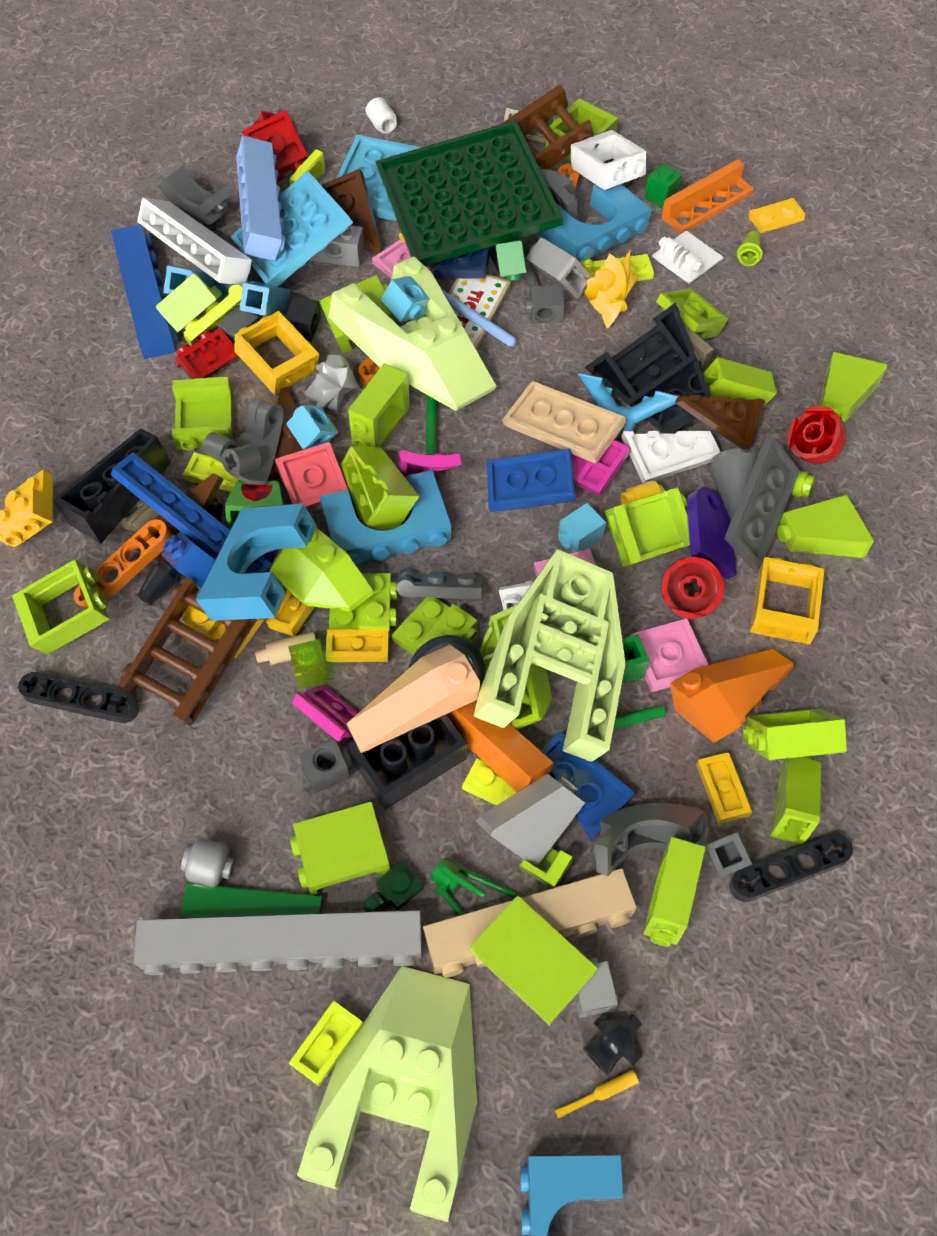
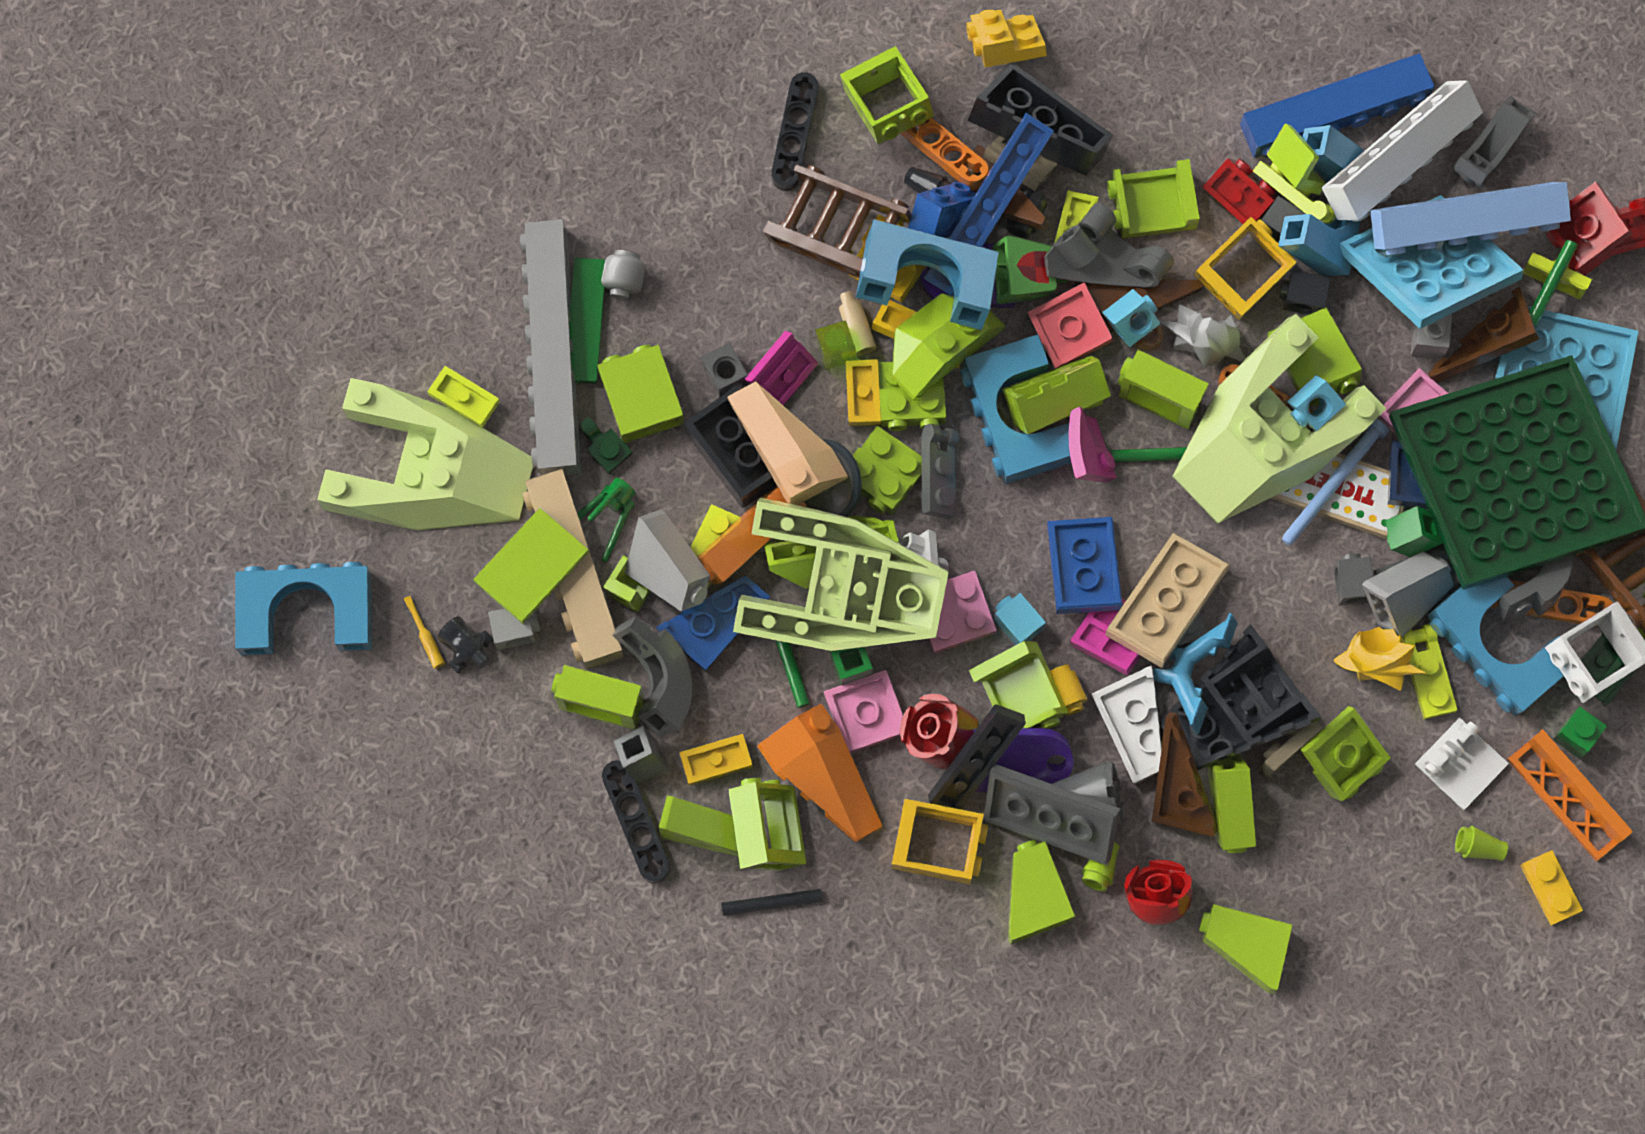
camera: 90 degrees right, 15 degrees up
none -> black bar [721,889,822,916]
none -> black plate [928,704,1026,810]
none -> green bar [1530,240,1578,327]

